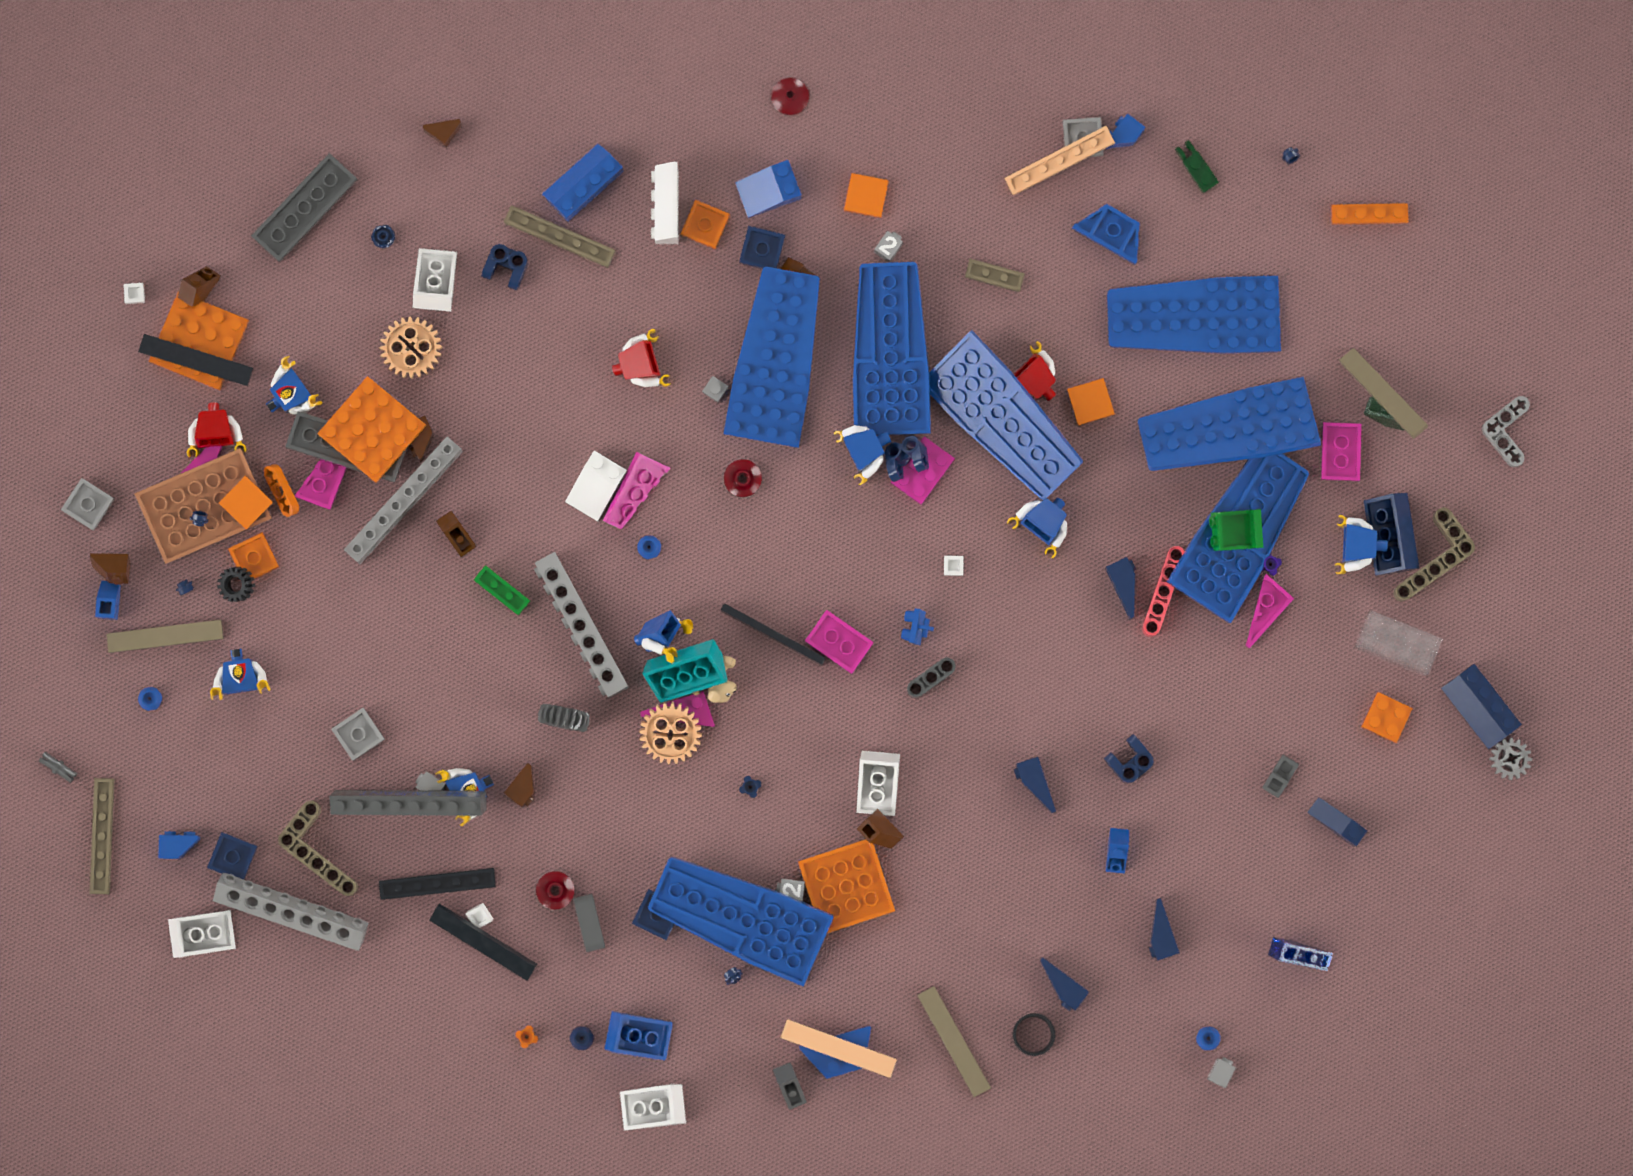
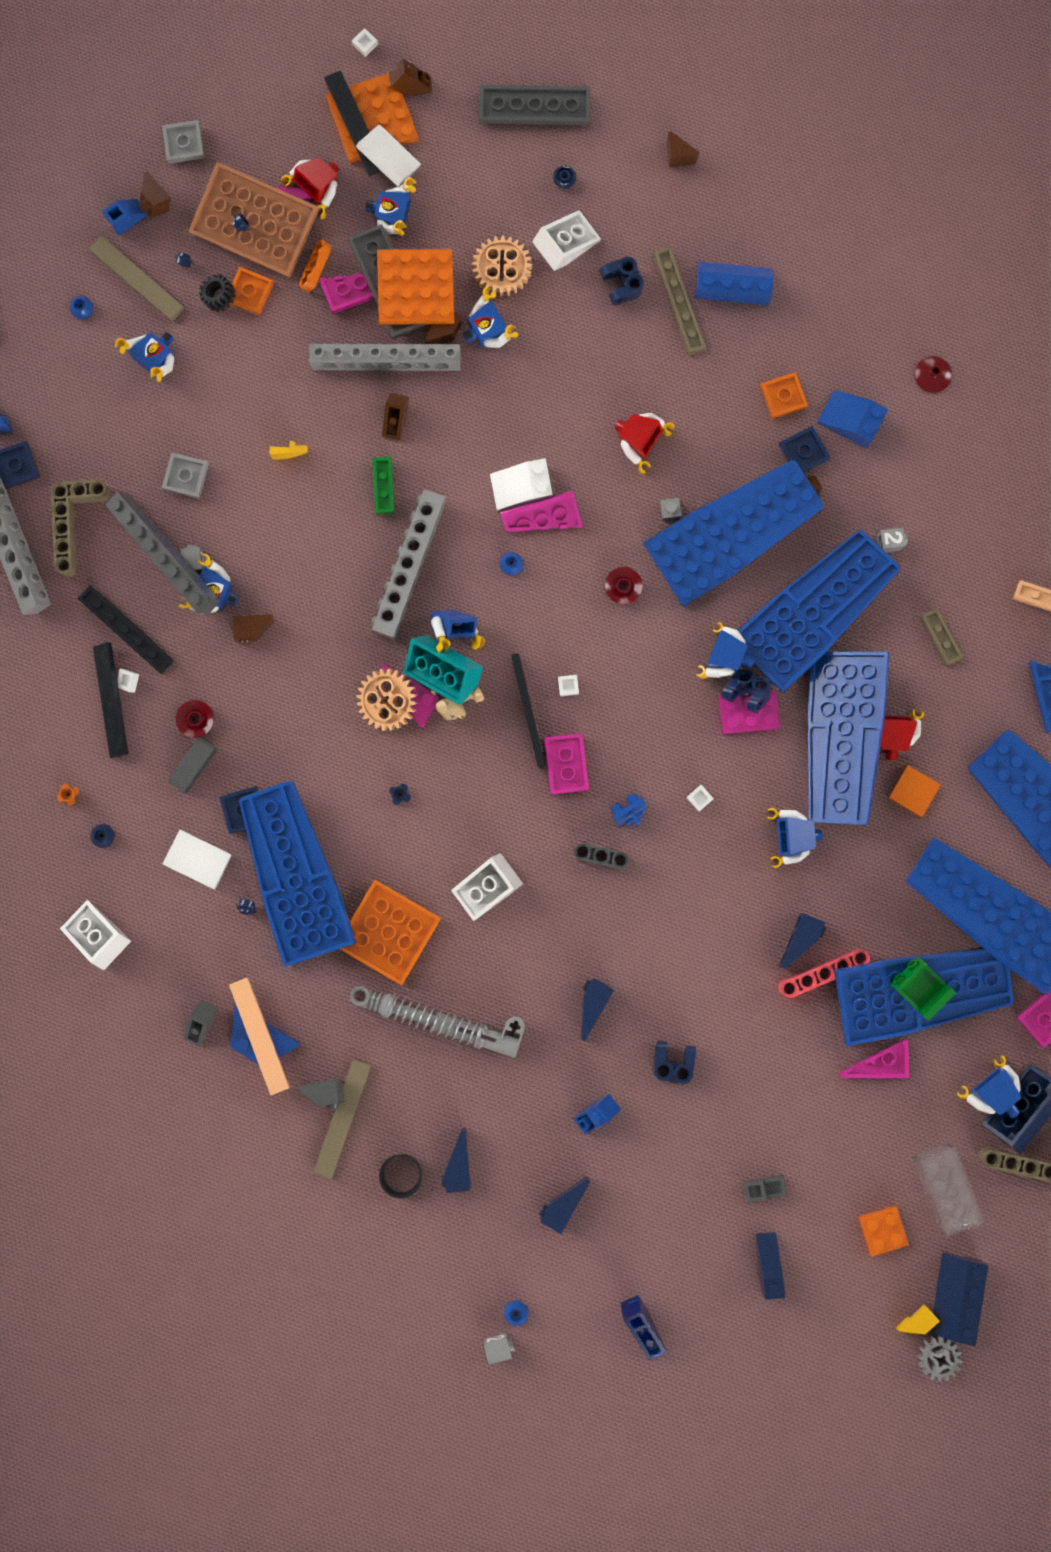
camera: 45 degrees right, 0 degrees up
orange tile [219,475,273,530] -> none
dark grey gear [538,704,590,732] -> none
blue slope [604,1011,673,1061] -> none
white slope [651,162,678,244] -> none
light grey brick [776,879,805,901] -> none
orange tile [844,173,889,218] -> none
reddish brown slope [857,809,904,849] -> none
dark purple plate [1262,554,1282,576] -> none
none -> white tile [163,830,232,889]
none -> yellow slope [269,441,308,460]
none -> dark grey slope [298,1079,345,1109]
none -> light grey piece [350,986,525,1058]
none -> white tile [356,124,421,186]
none -> torso [462,286,519,348]
none -> white plate [558,675,579,697]
none -> yellow slope [896,1304,940,1334]

